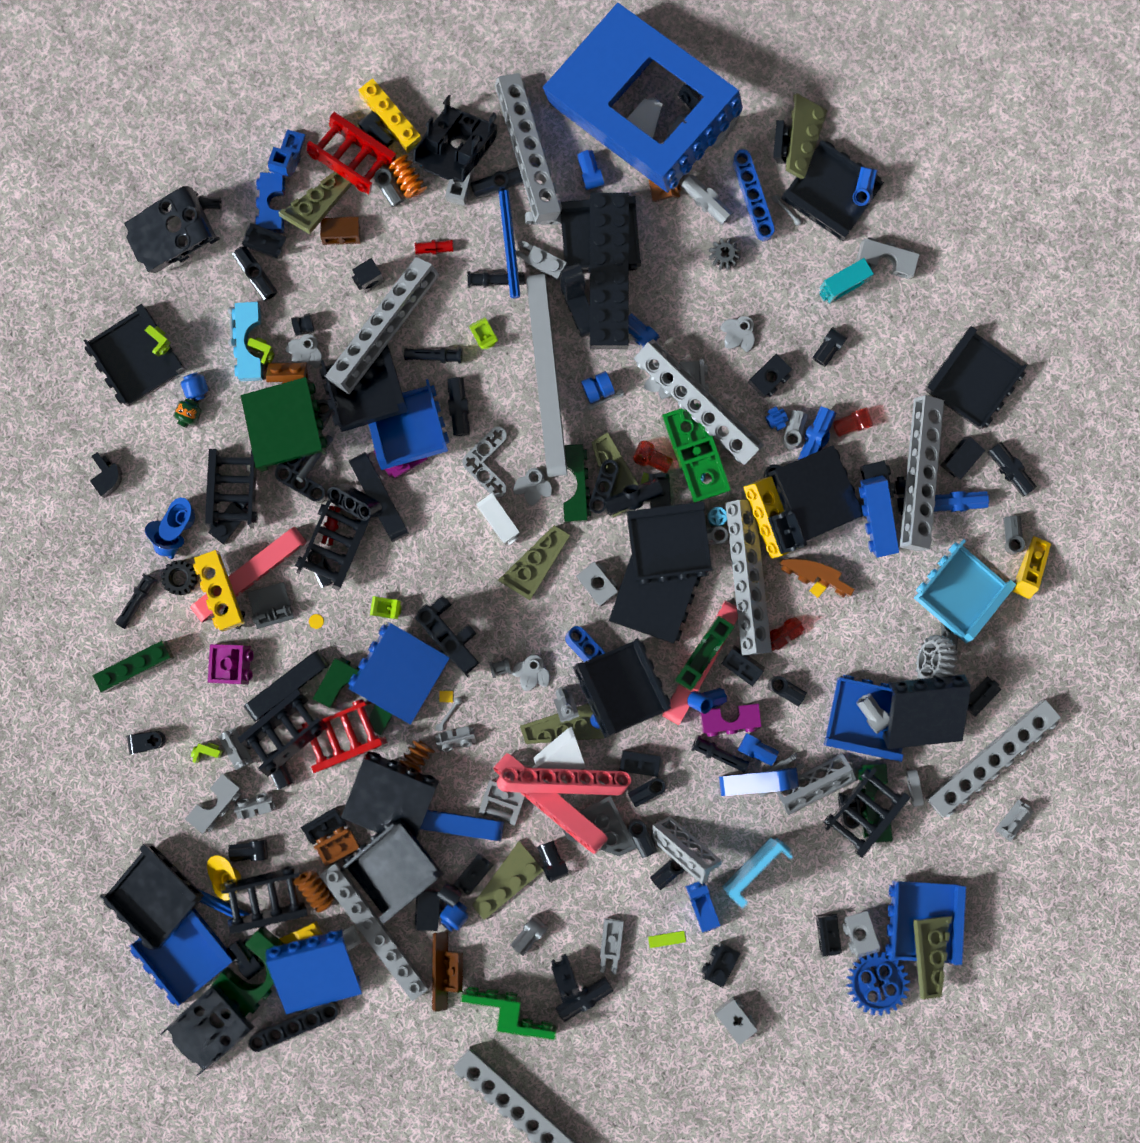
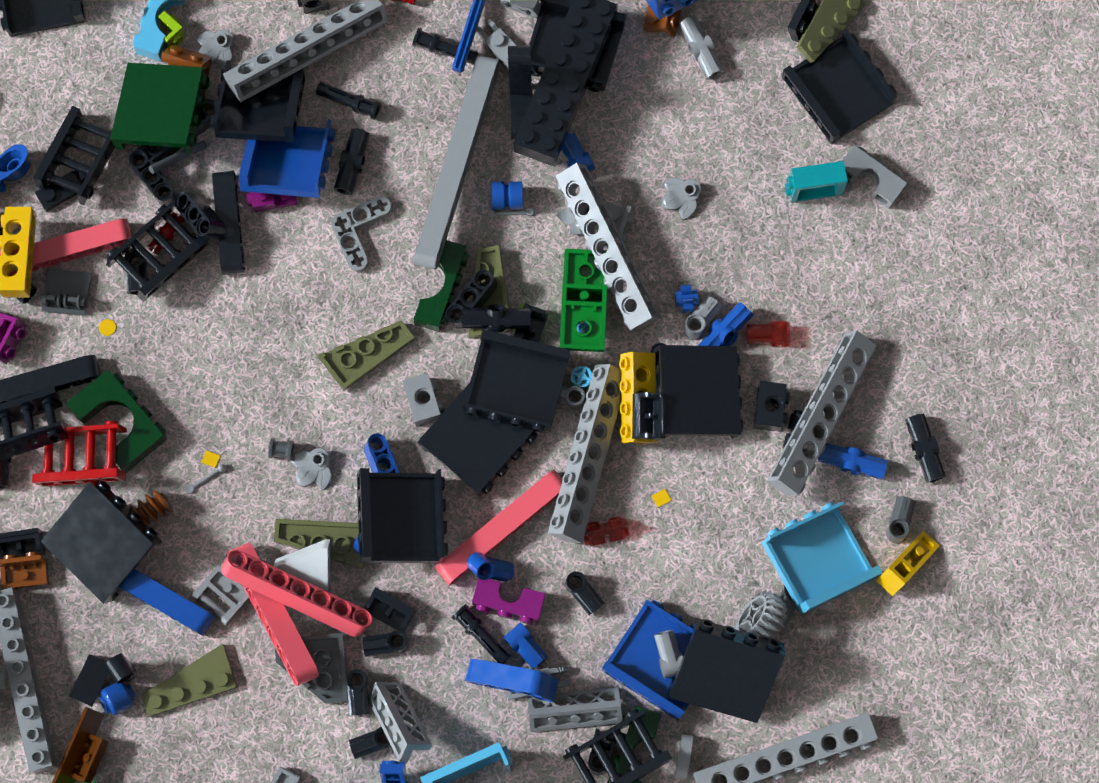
camera: 25 degrees right, 10 degrees down
dark green head [173,398,201,428] -> none
blue head [180,372,209,402] -> none
black wheel [291,313,315,336] -> none
panel [340,819,444,924] -> none
blue panel [348,622,450,725] -> none
lime bracket [370,596,402,619] -> none
black piece [415,595,479,678] -> none
light grey hinge [435,726,477,752] -> none
black hinge [454,853,494,895] -> none
lime bracket [468,317,498,349] -> none
white slope [476,493,520,545] -> none
flat silver piece [510,915,548,956] -> none
light grey plate [513,468,552,506] -> none
black piece [537,840,568,882] -> none
light grey hinge [554,687,579,722] -> none
clear red piece [633,441,673,473] -> none
dark green arch [674,616,735,691] -> none
dark grey gear [709,238,741,271] -> none
black hinge [721,645,765,687] -> none
blue beam [732,149,775,241] -> none
black brick [748,353,792,399] -> none
light grey hinge [772,194,802,226] -> none
dark orange slope [779,559,855,598] -> none
black piece [812,327,848,367] -> none
blue piece [853,167,878,206] -> none
blue brick [859,475,899,558] -> none
black panel [924,326,1027,429] -> none
black hinge [940,437,986,479] -> none
black hinge [968,676,1002,717] -> none

